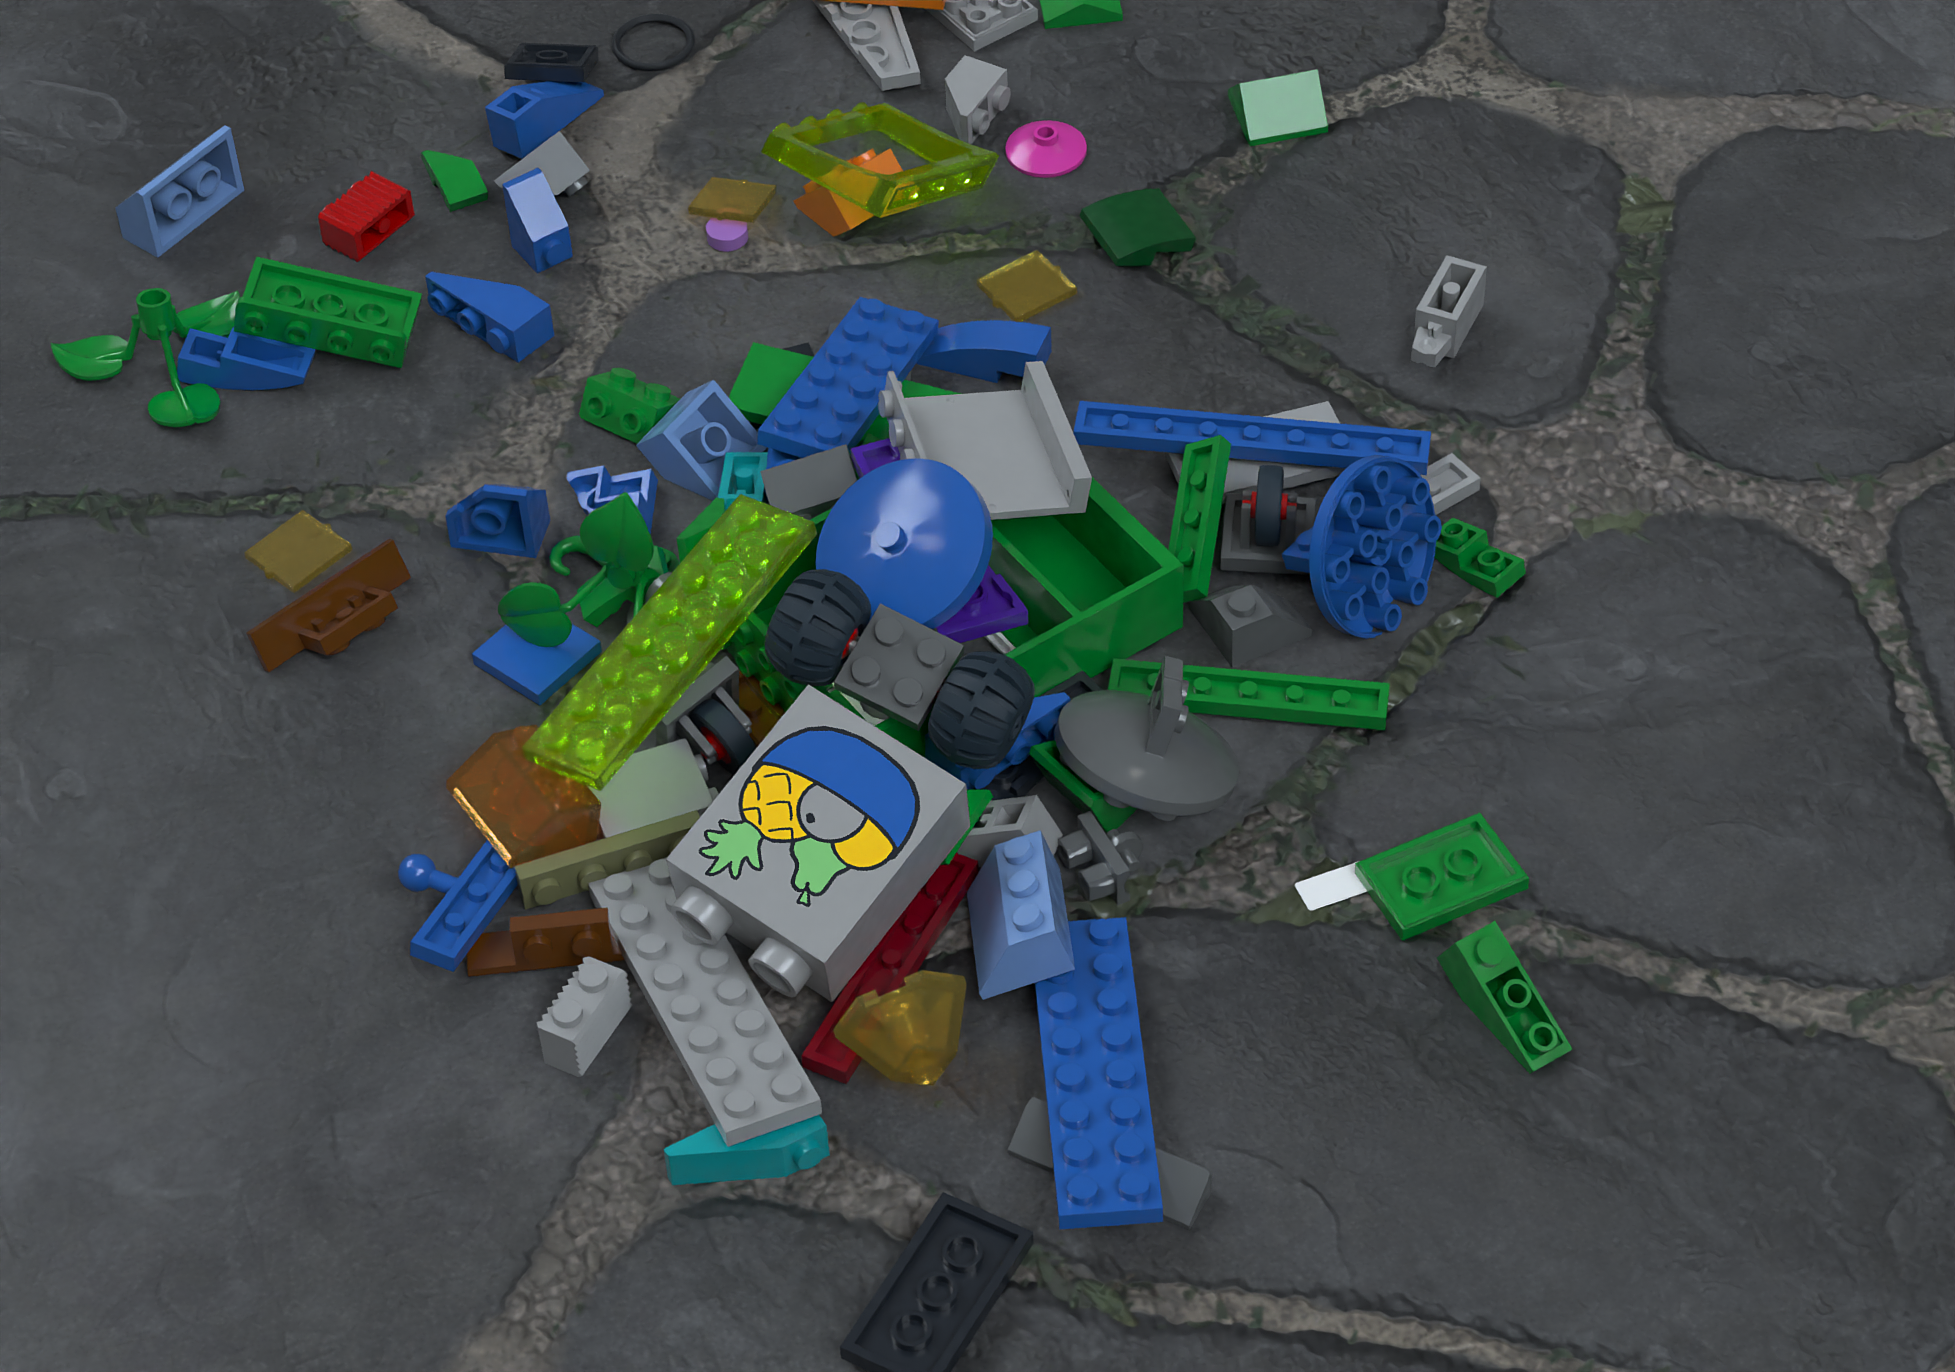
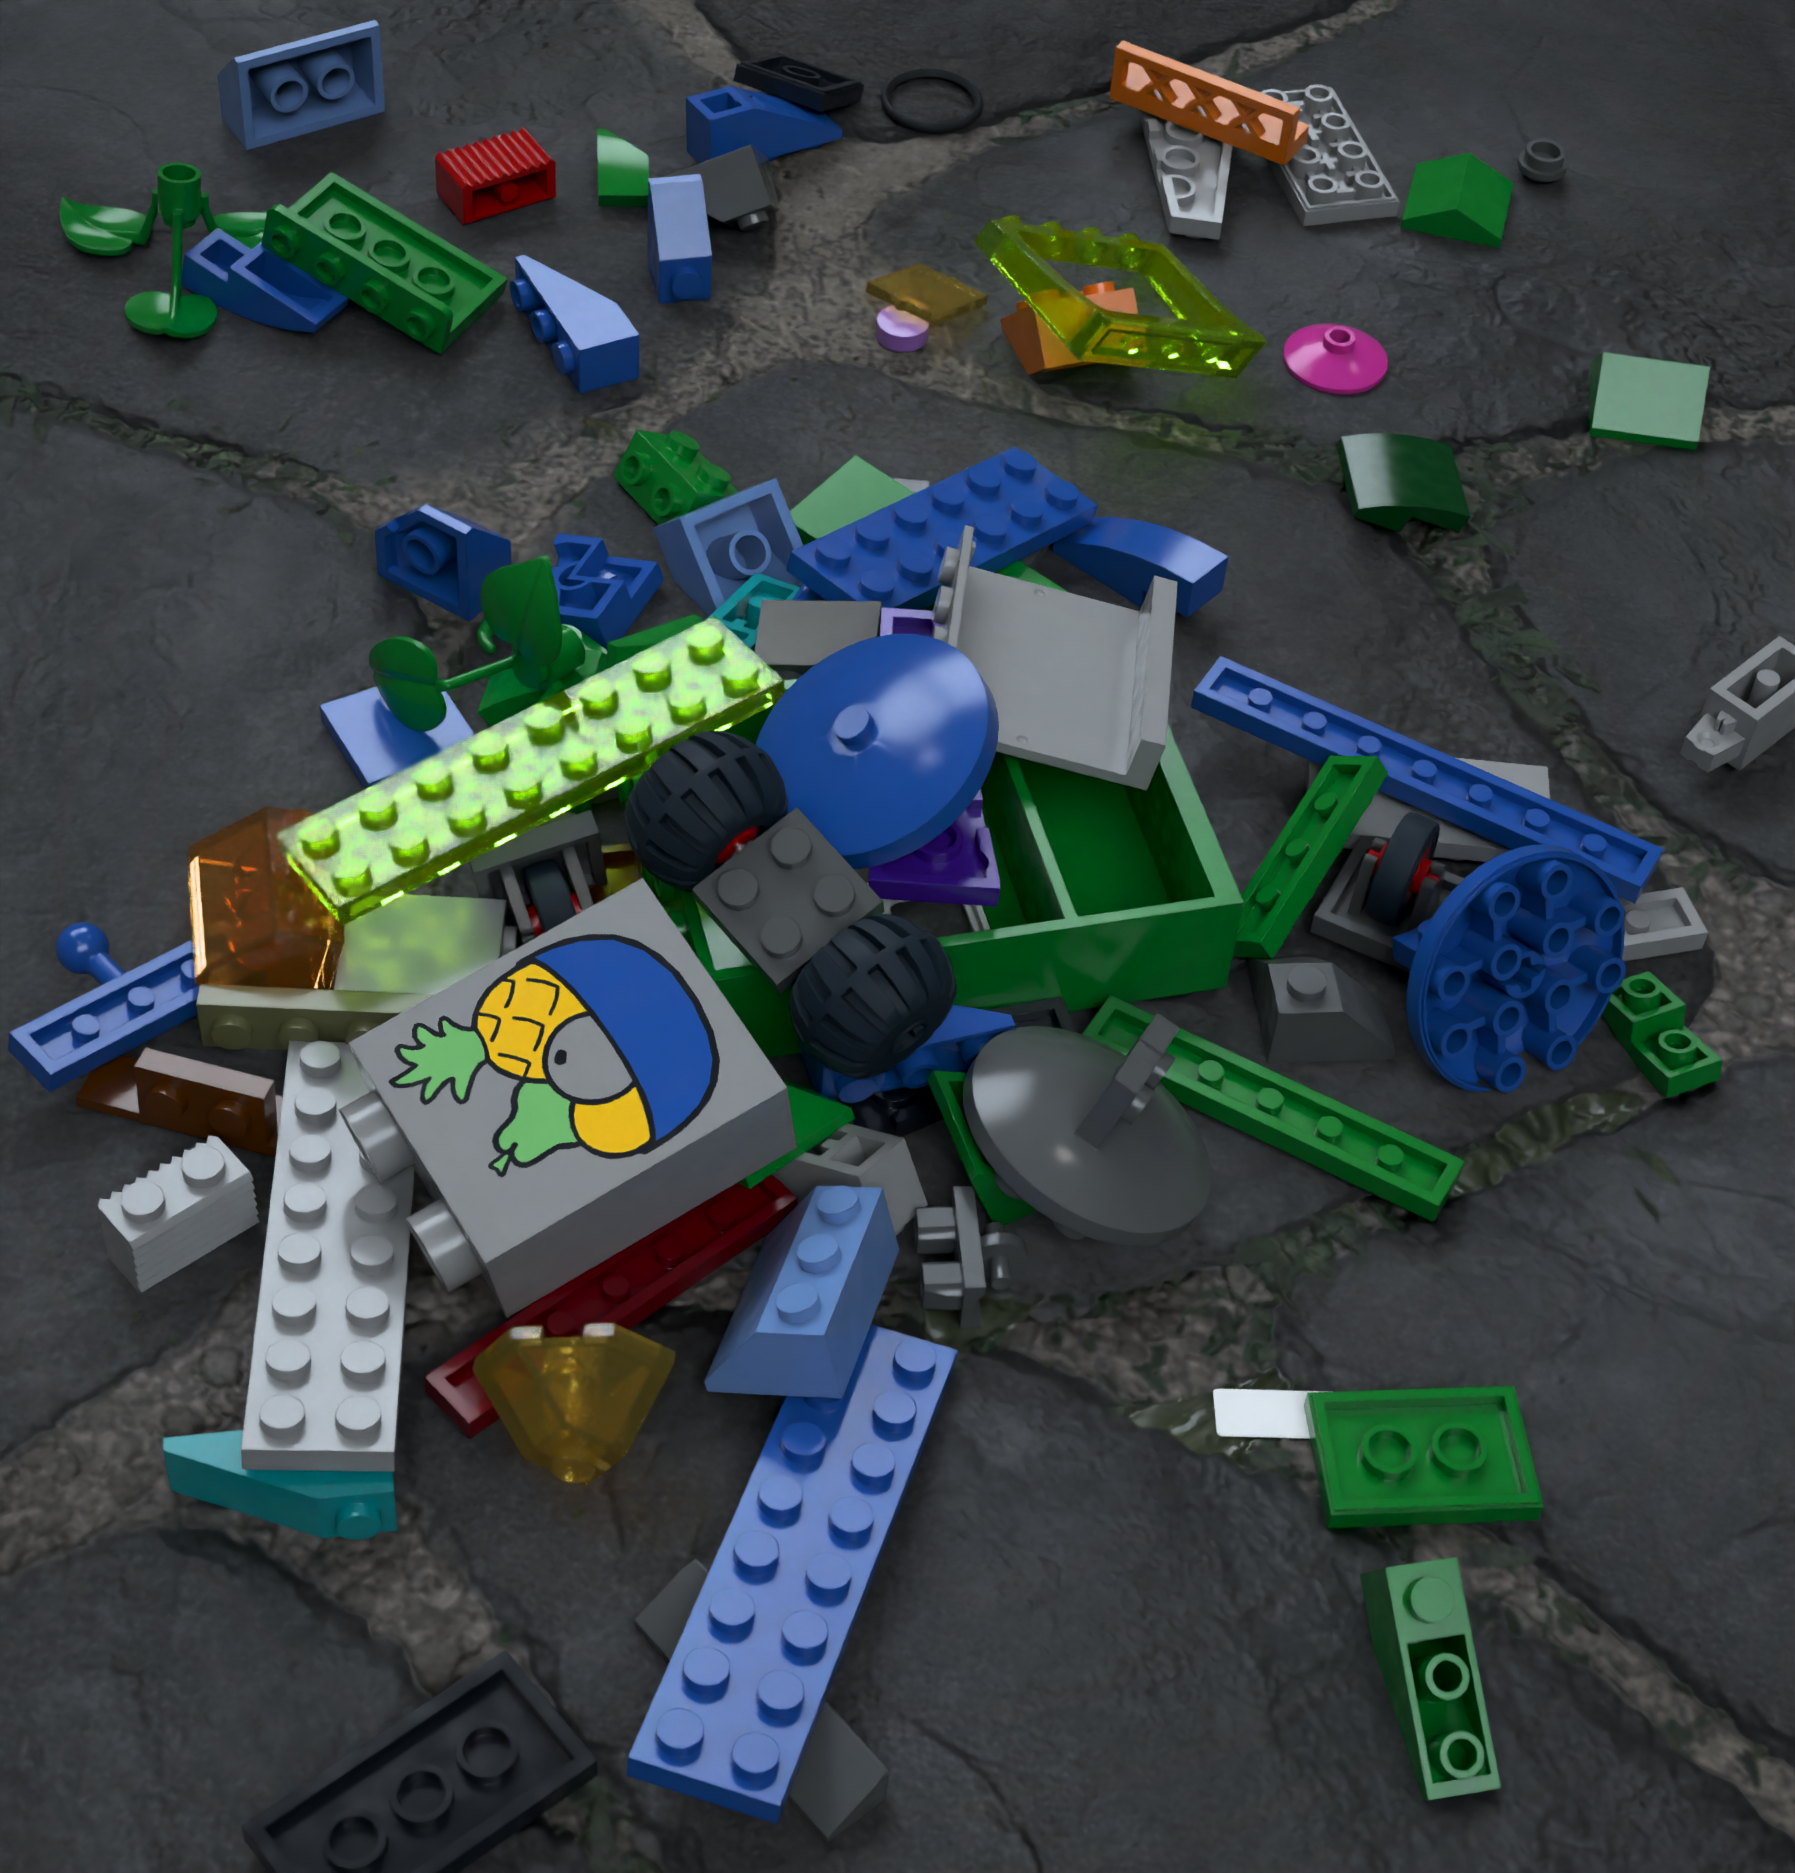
camera: 15 degrees right, 0 degrees up
clear yellow piece [244,510,352,593] -> none
reddish brown bracket [246,539,411,672] -> none
light grey slope [945,55,1011,148] -> none
clear yellow piece [977,250,1077,322] -> none

